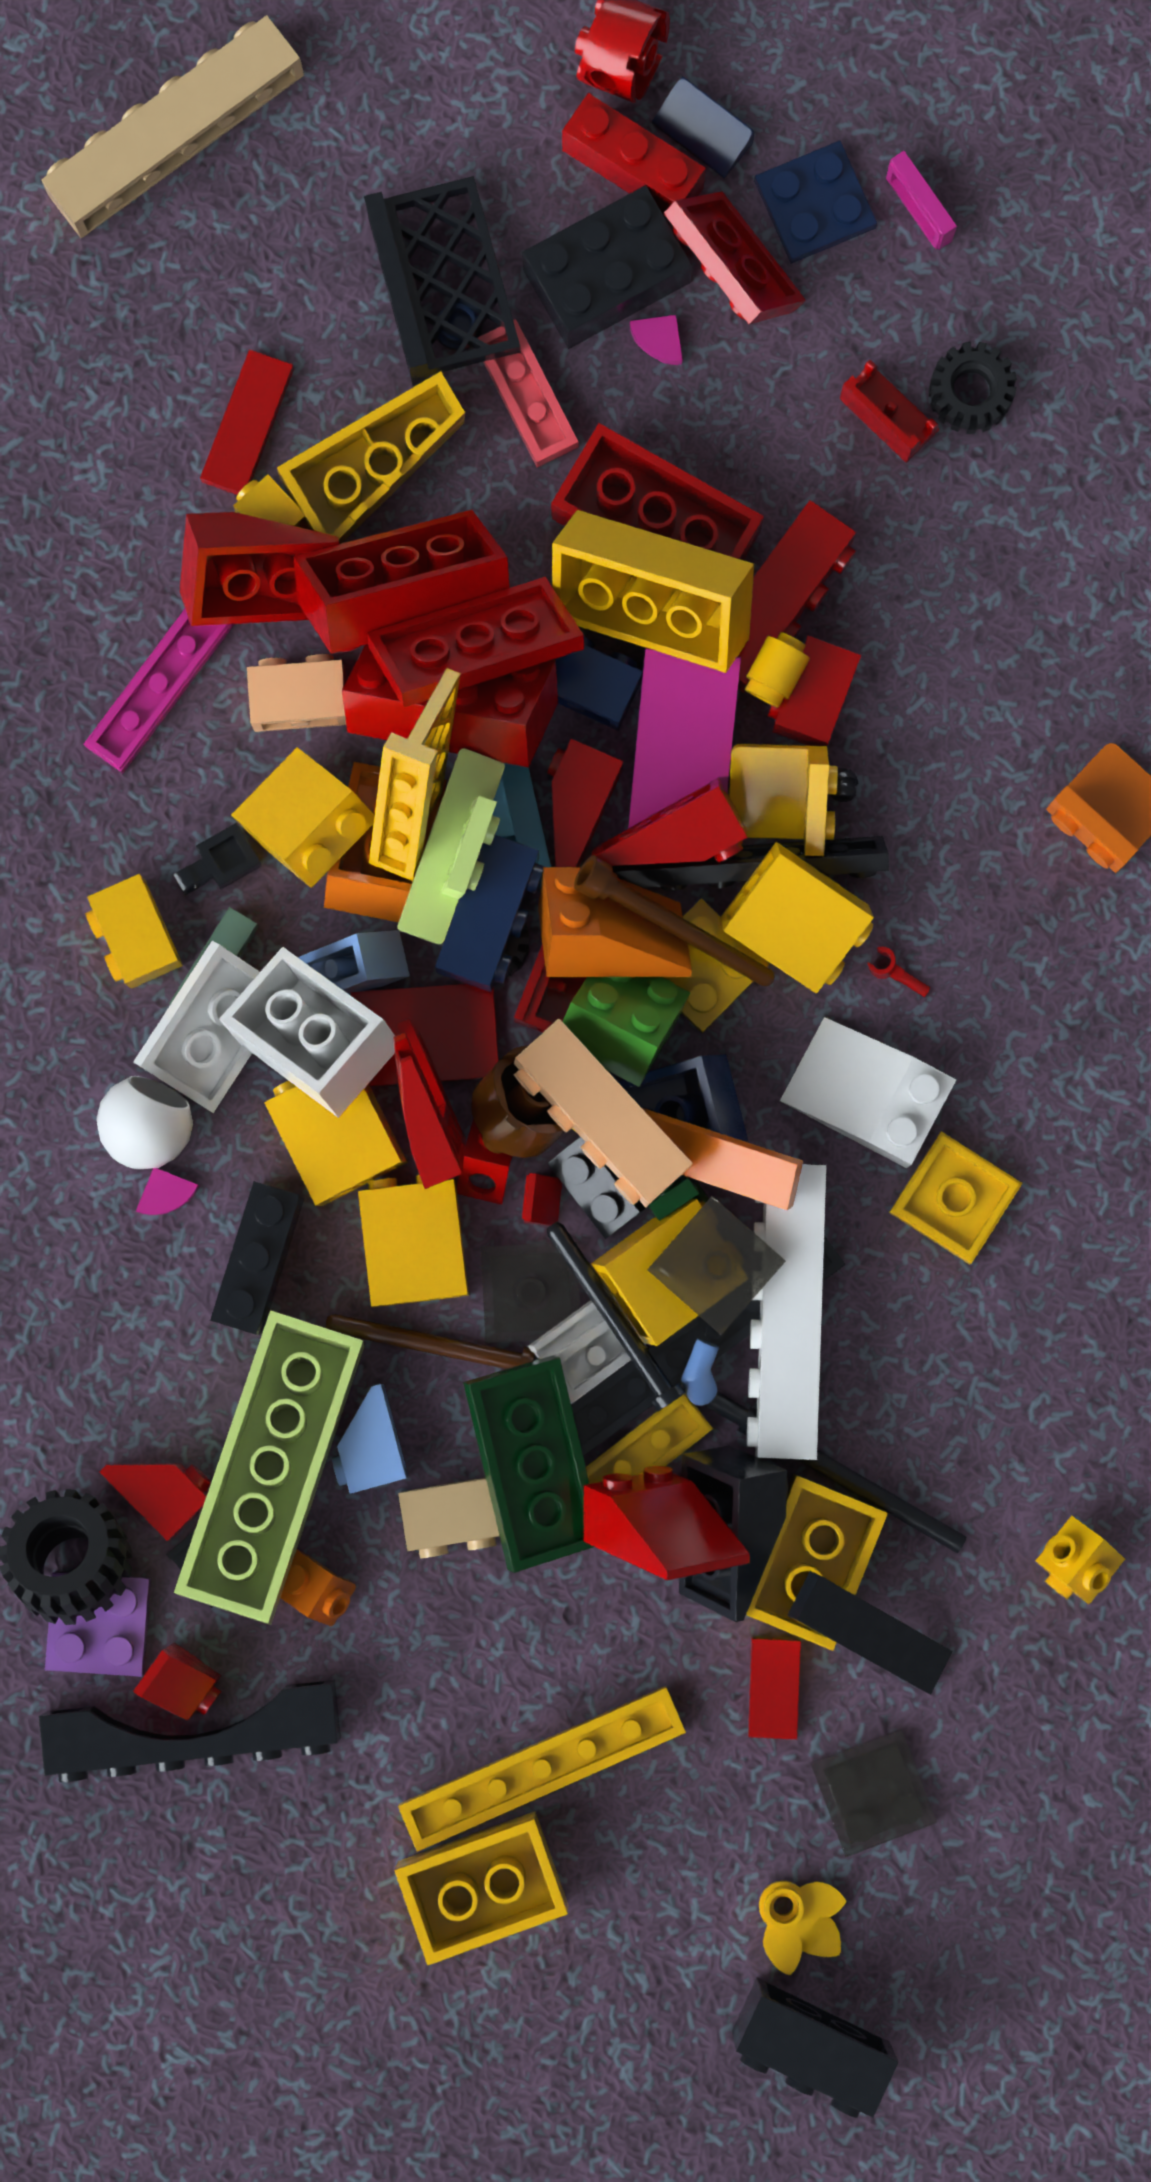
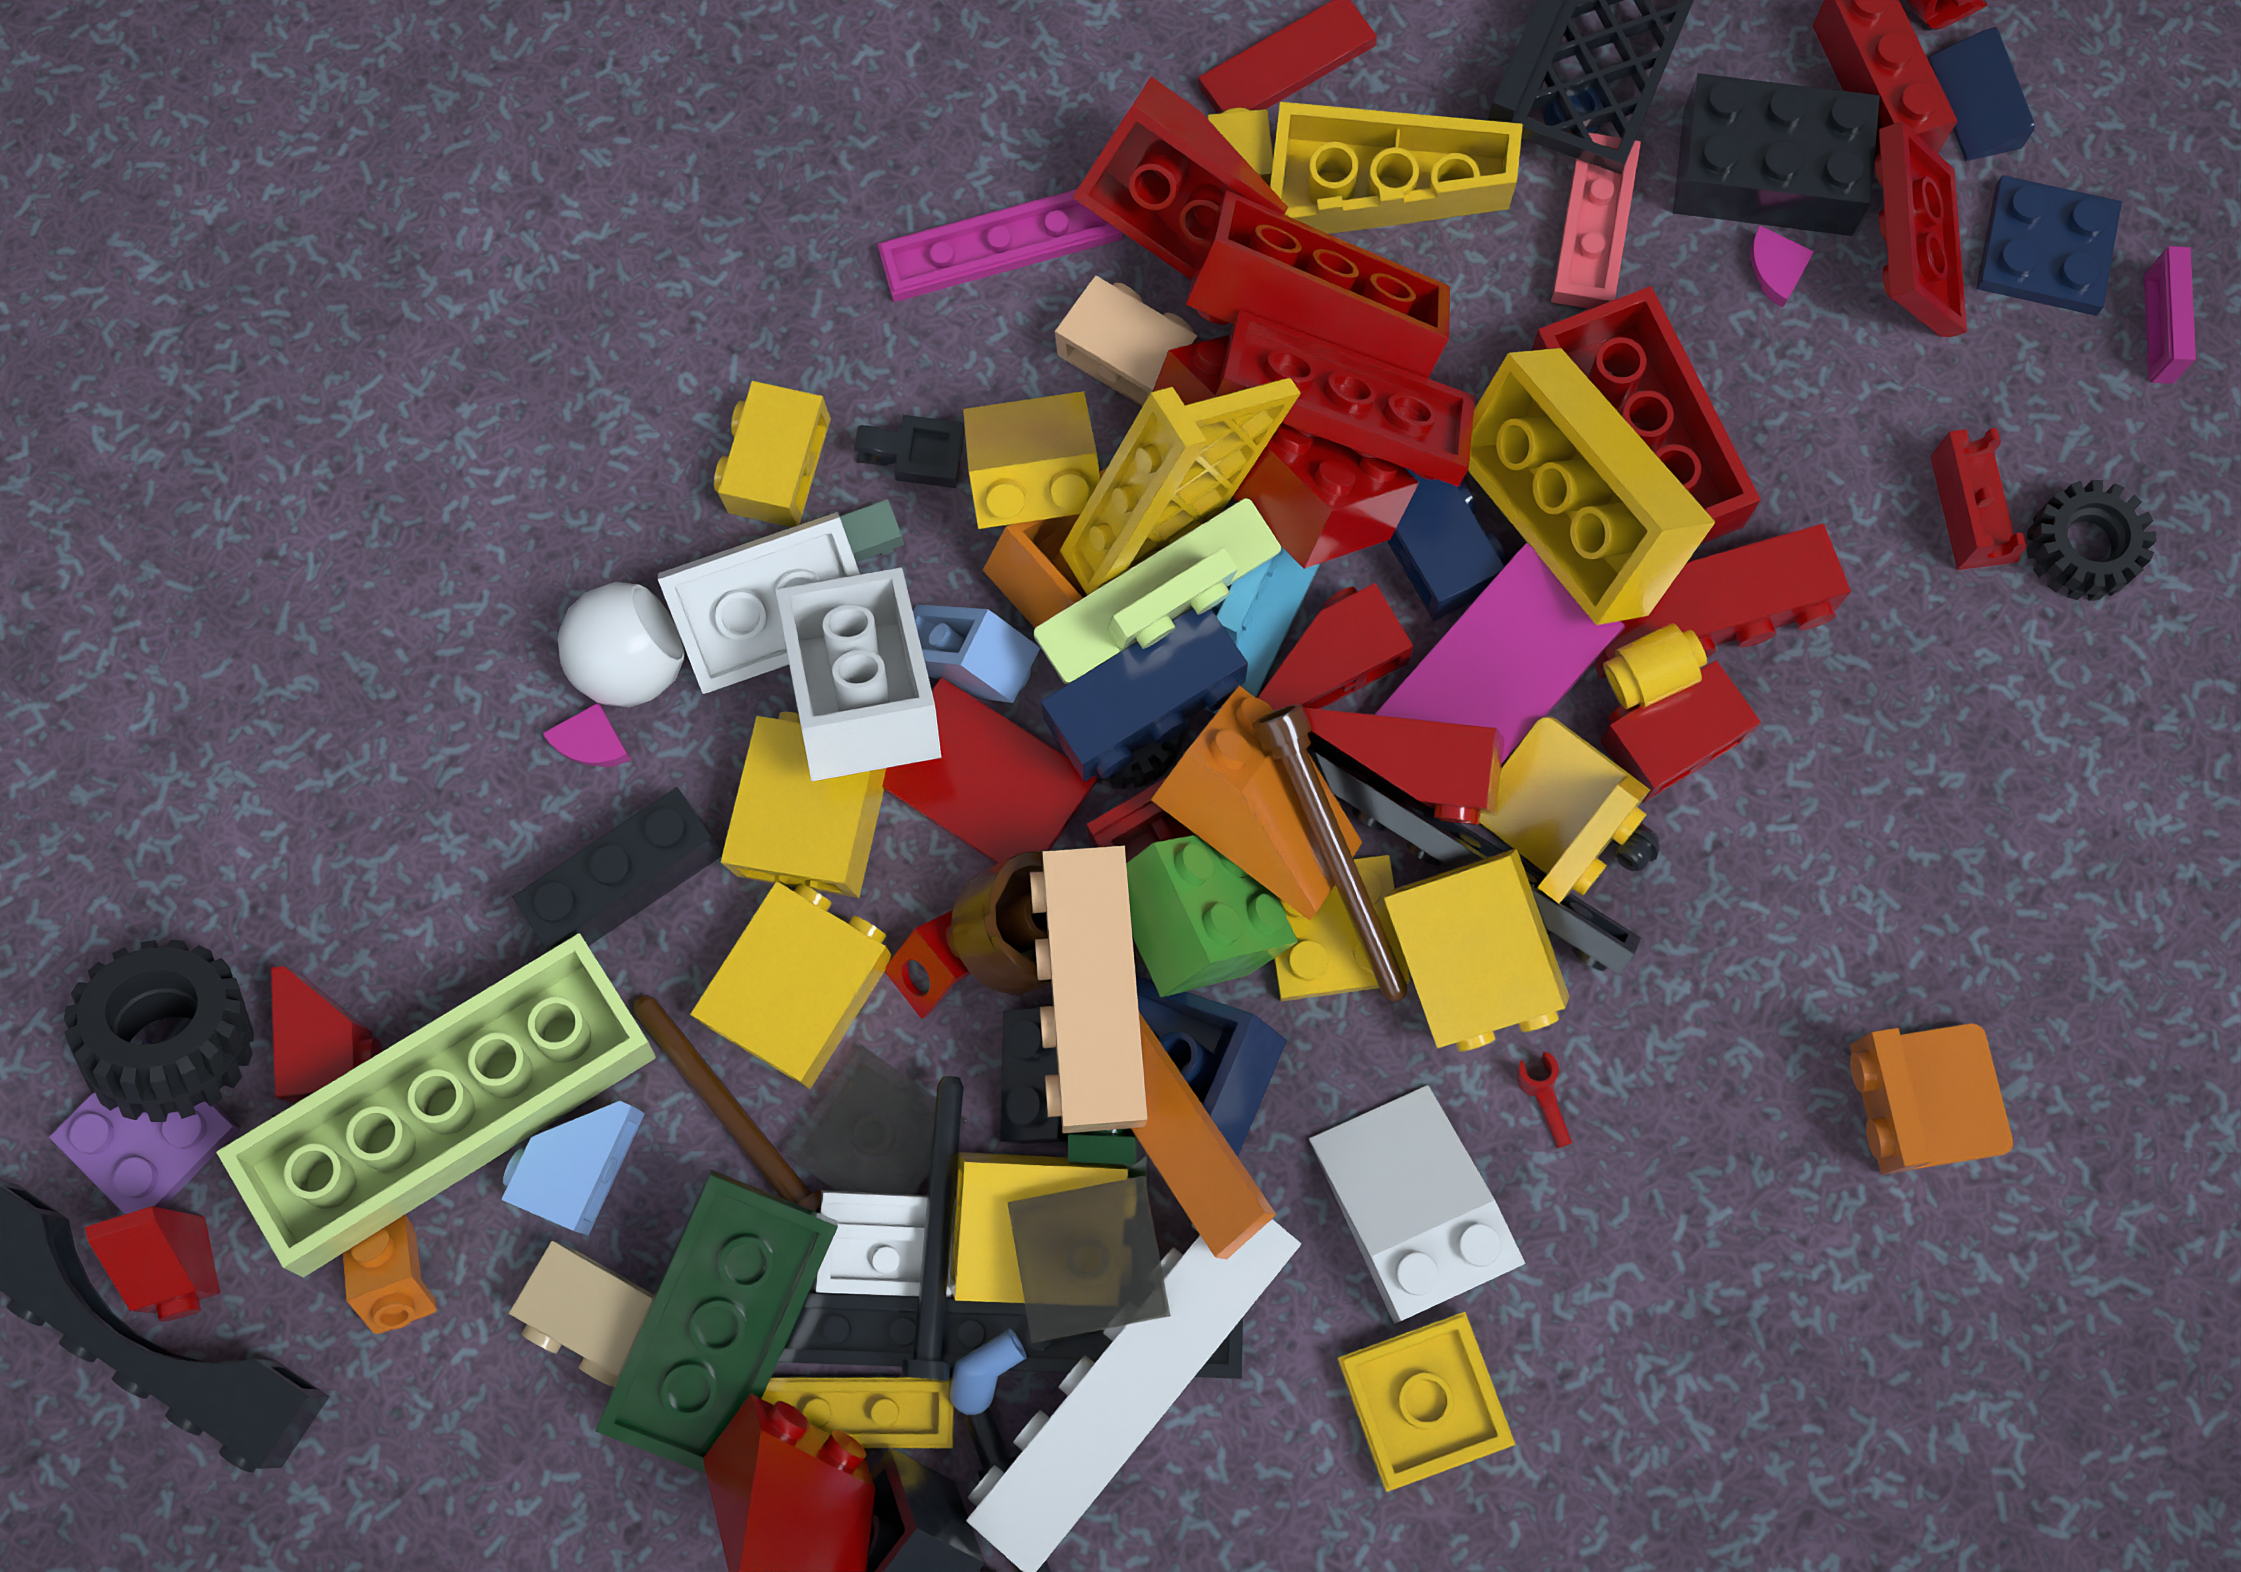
camera: 40 degrees right, 10 degrees down
red wedge [393,1017,466,1189] -> none
red slope [522,1173,562,1226] -> none

